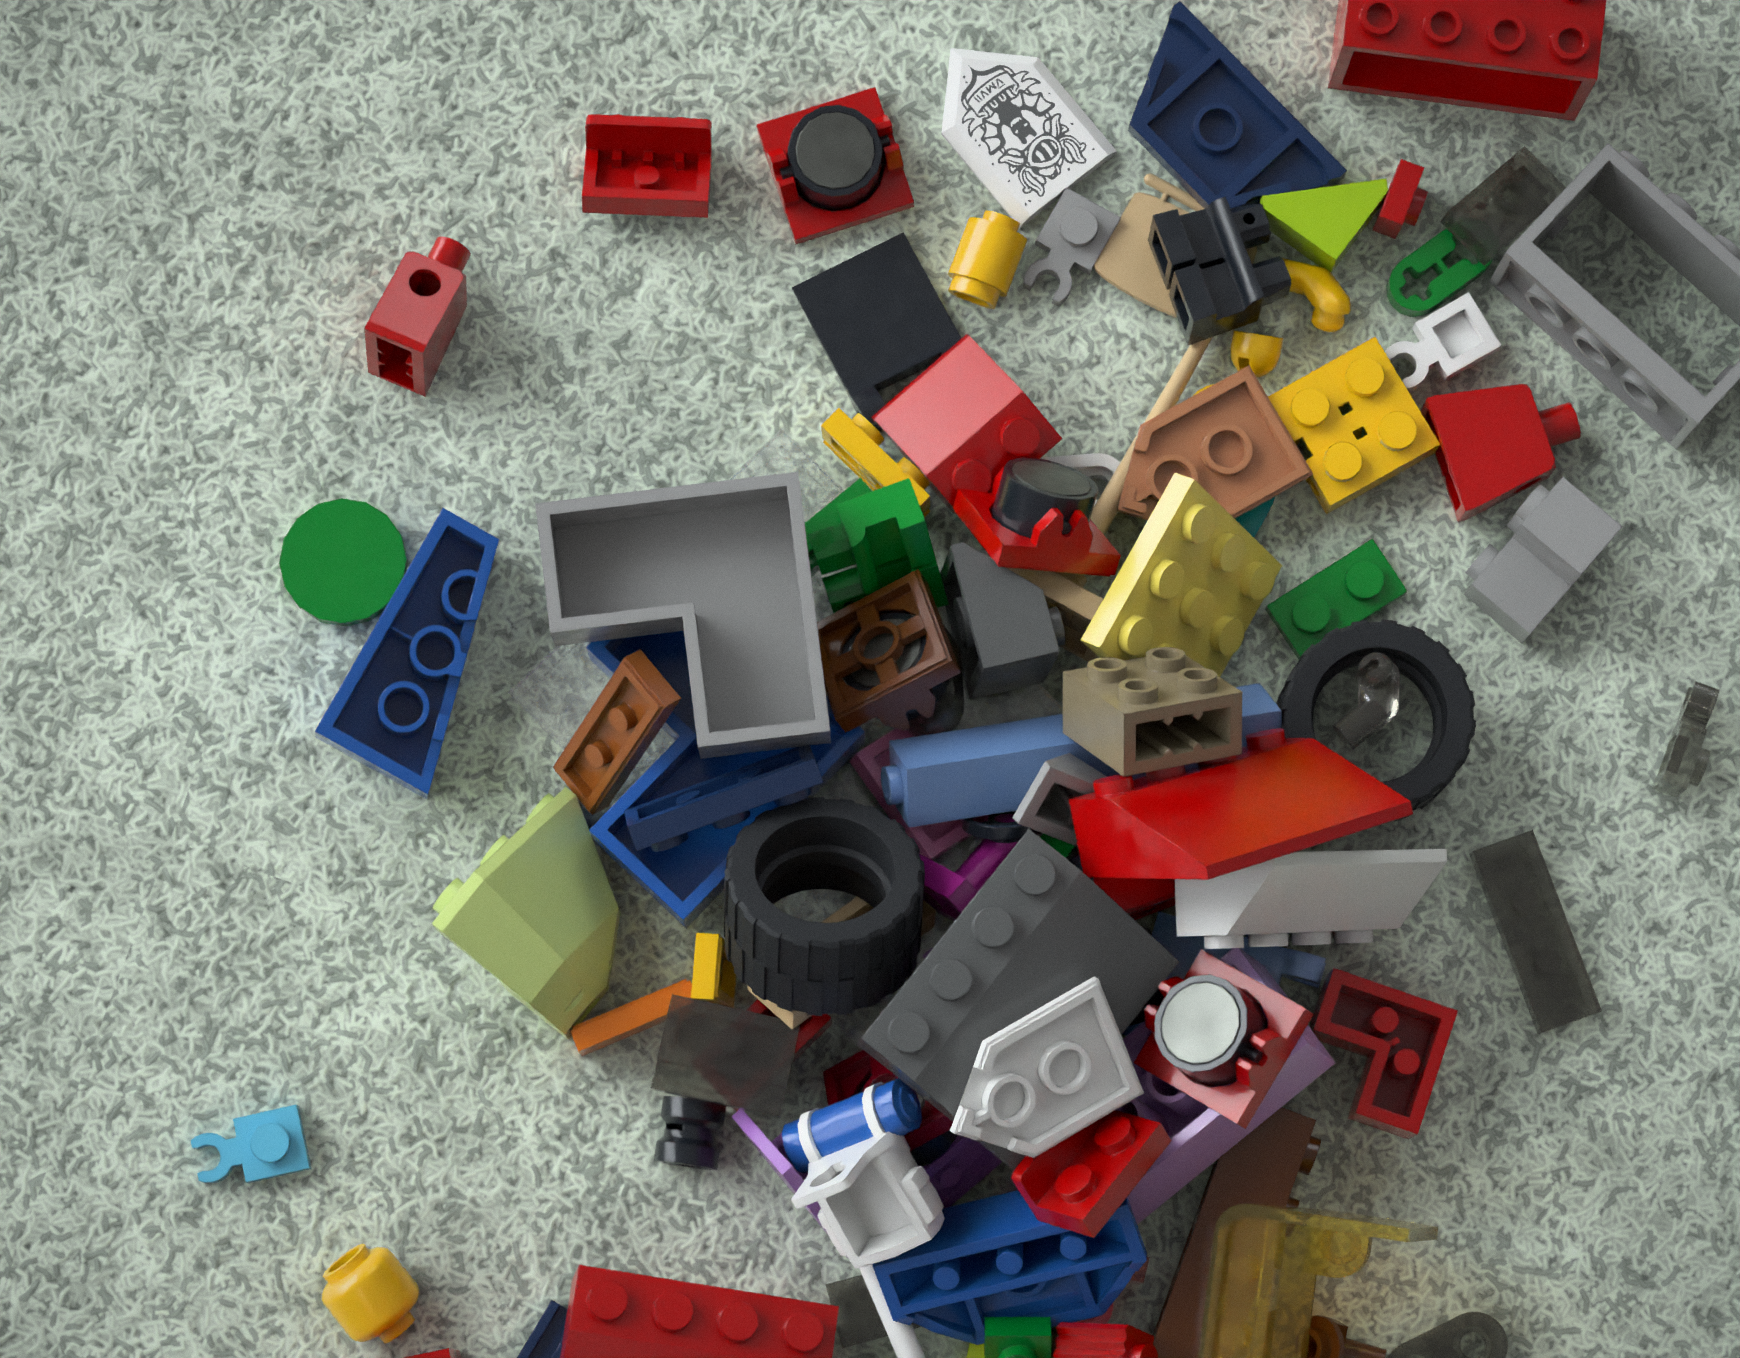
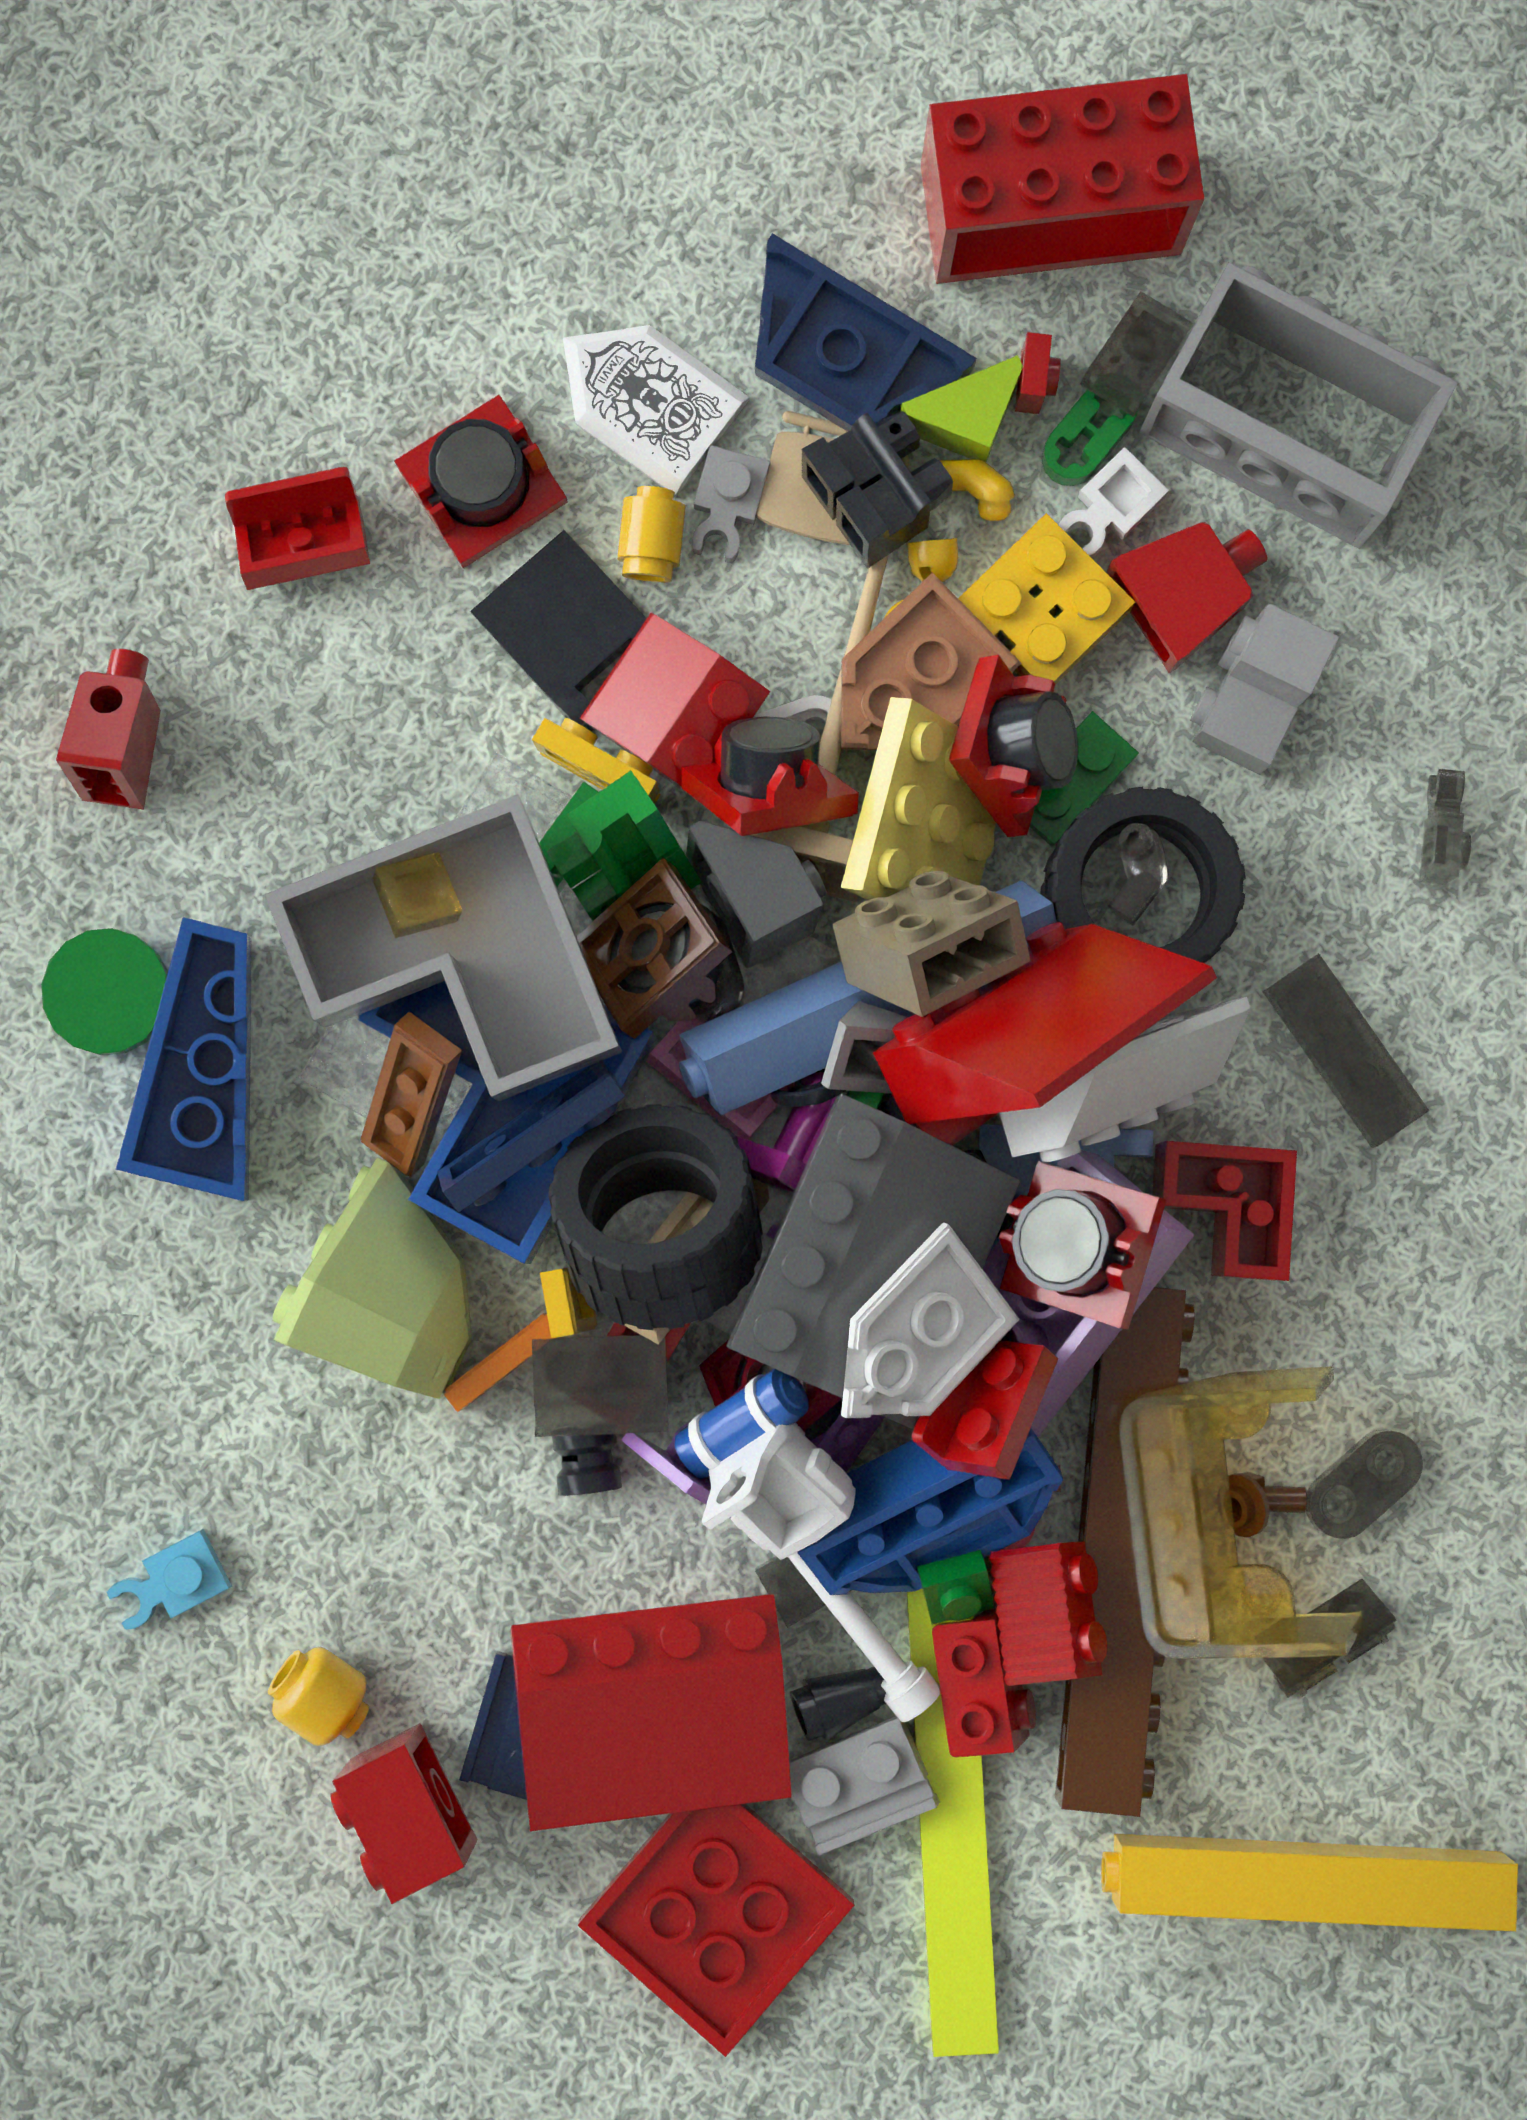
camera: 15 degrees left, 5 degrees up
none -> clear yellow plate [372,852,463,939]
none -> piece [949,655,1078,837]

